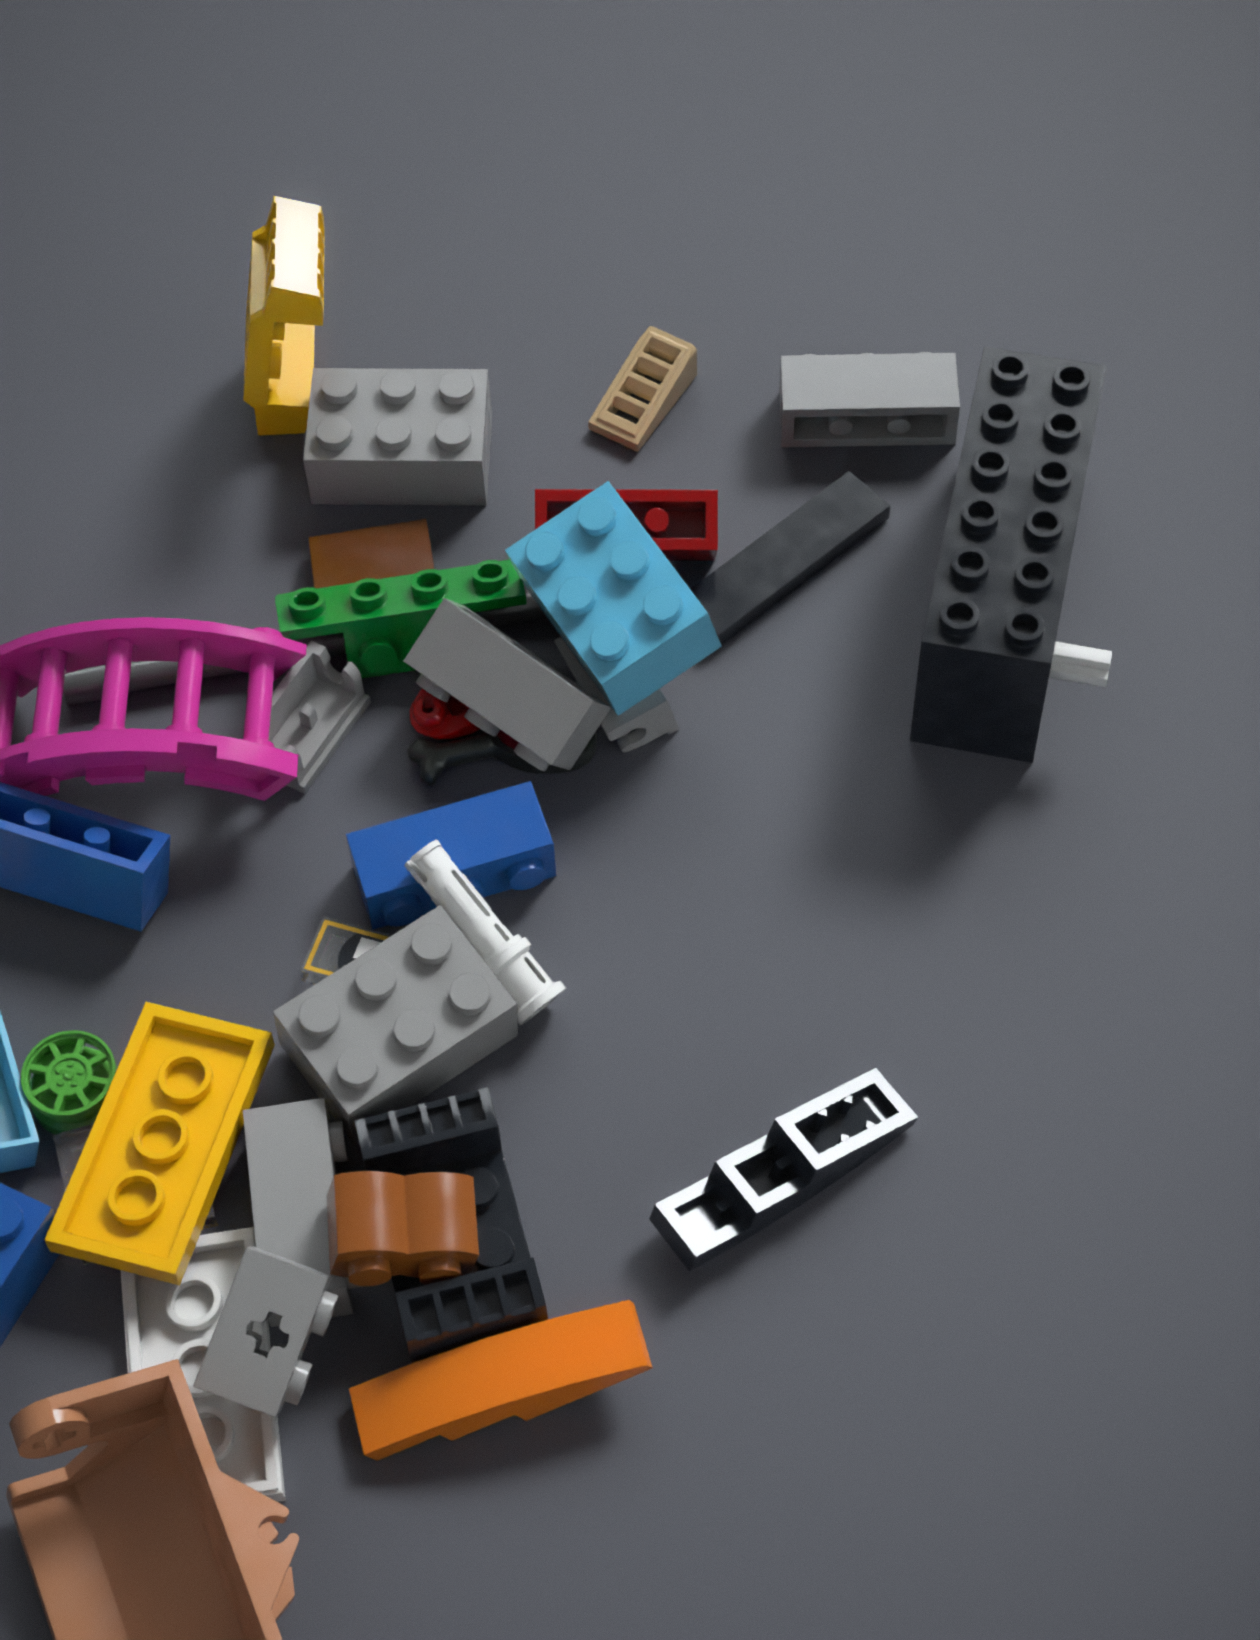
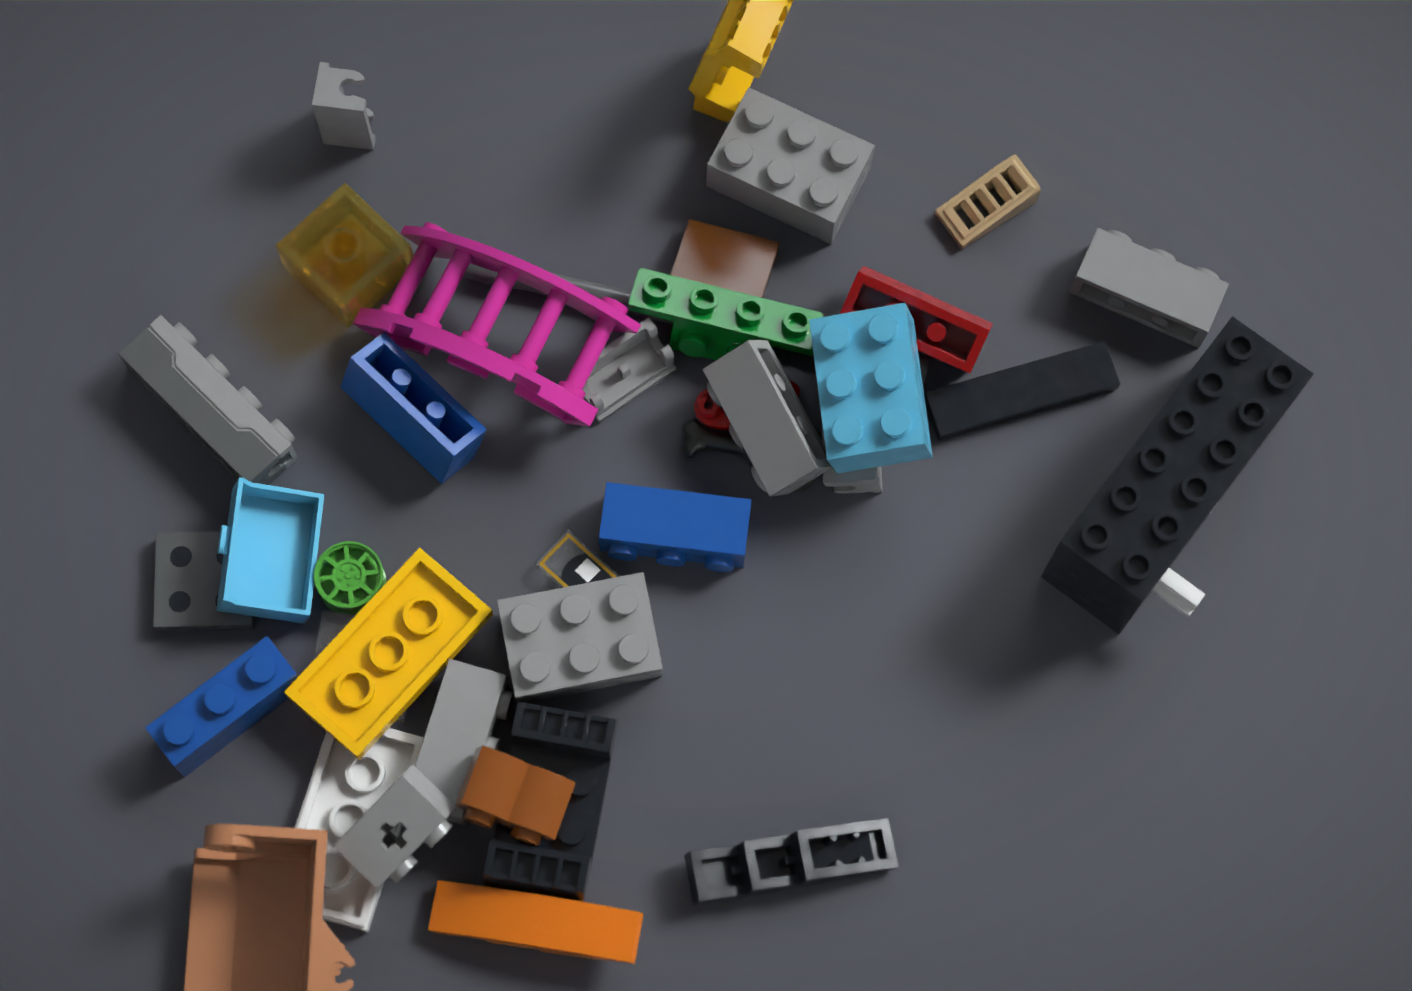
camera: 20 degrees right, 15 degrees up
white pin [404,840,567,1025] -> none

